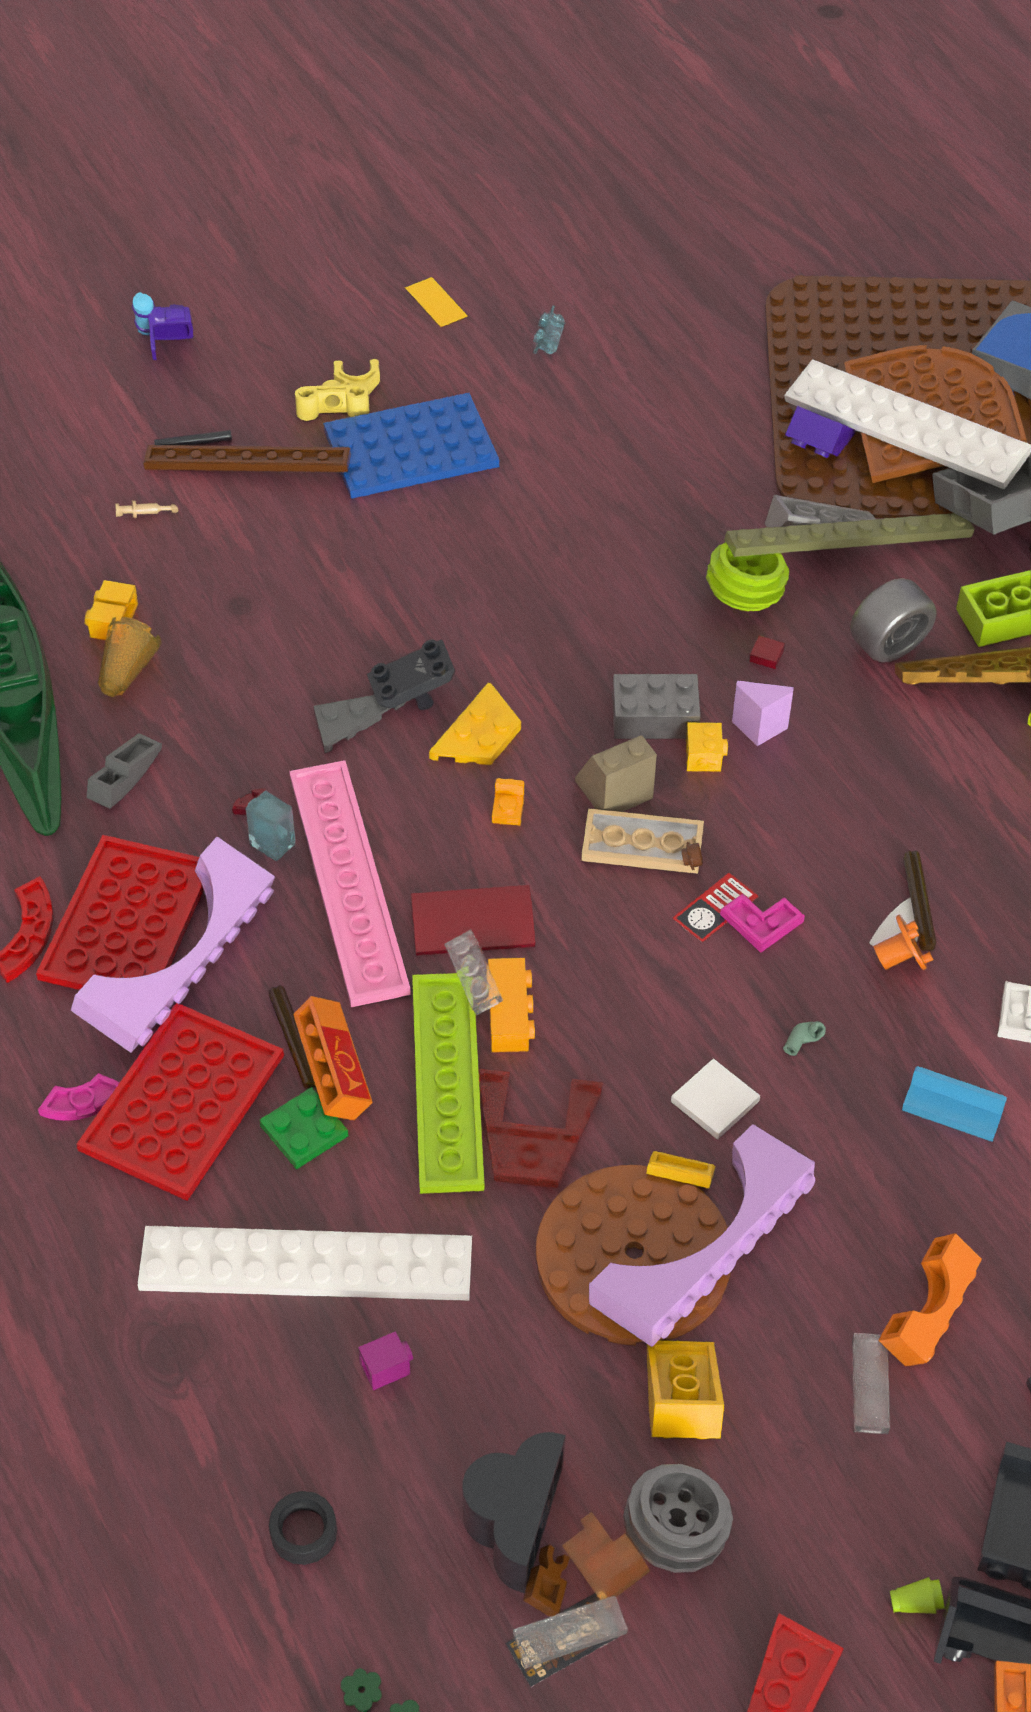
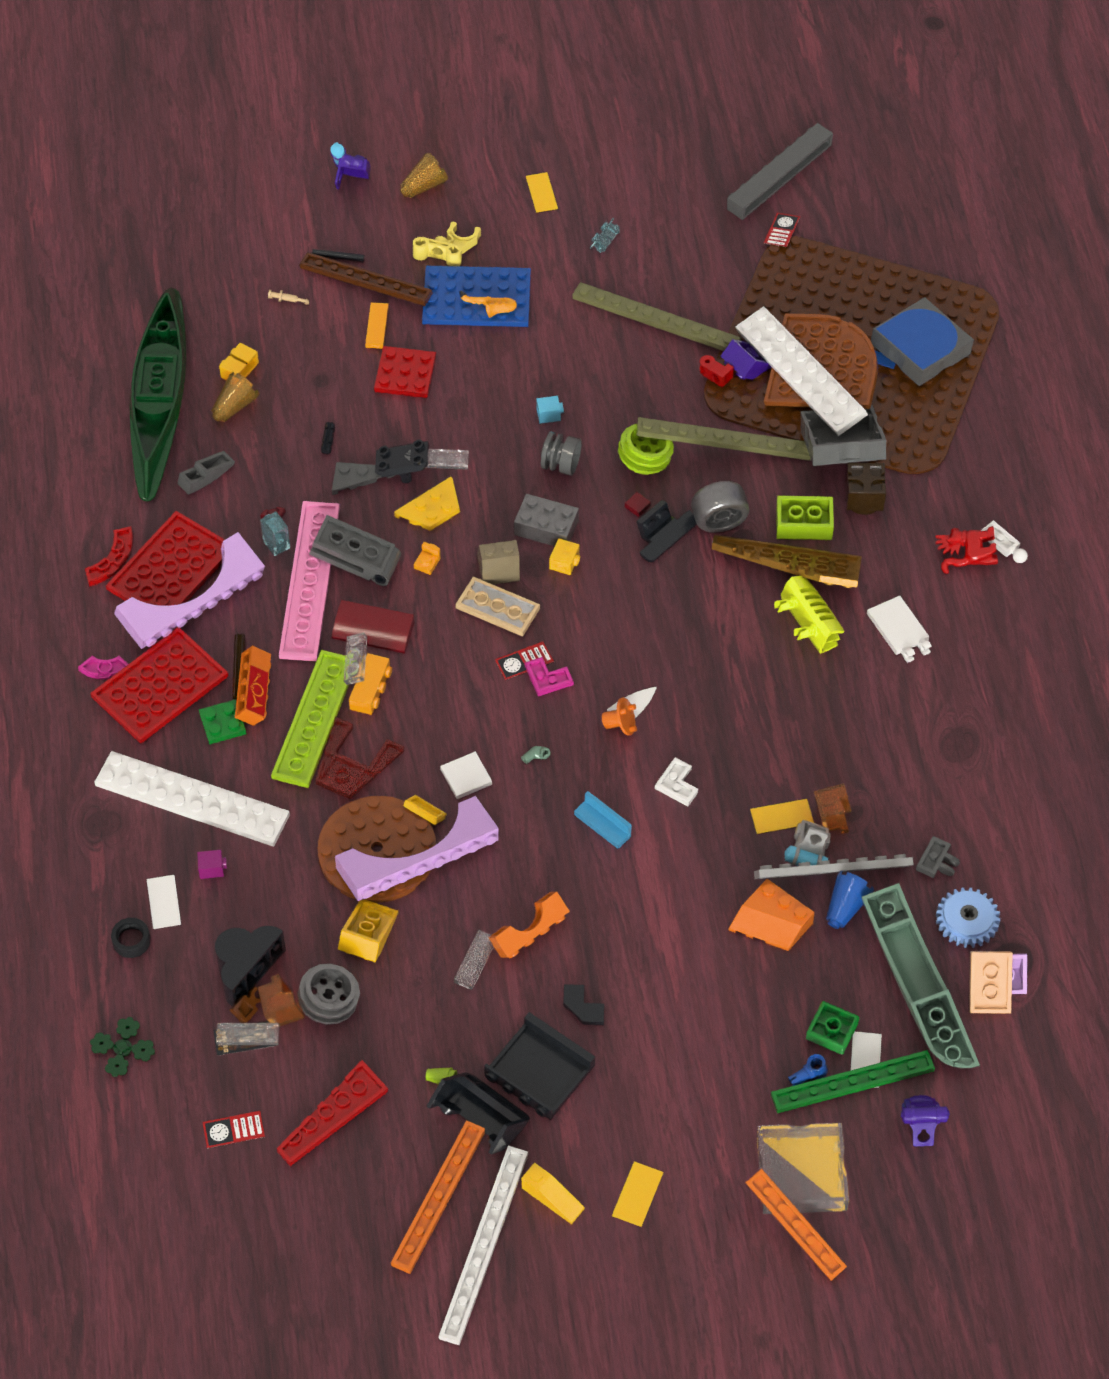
camera: 20 degrees right, 5 degrees up
reddish brown plate [681,842,703,870] -> none
lavender slope [732,681,794,746] -> none
light grey wedge [765,495,875,528] -> none
dark brown axle [903,850,937,951] -> none
none -> white sticker [147,875,181,929]
none -> dark grey hinge [309,515,401,586]
none -> black axle [321,422,335,454]
none -> light orange tile [365,303,389,349]
none -> red plate [374,346,436,398]
none -> clear yellow cone [400,153,448,198]
none -> clear plate [426,449,469,469]
none -> light orange piece [459,291,517,318]
none -> medium azure brick [536,396,564,424]
none -> dark grey wheel [541,431,582,476]
none -> olive plate [573,282,741,351]
none -> black plate [636,500,697,562]
none -> red leg [700,355,734,388]
none -> dark grey brick [727,123,833,220]
none -> sticker [764,213,800,247]

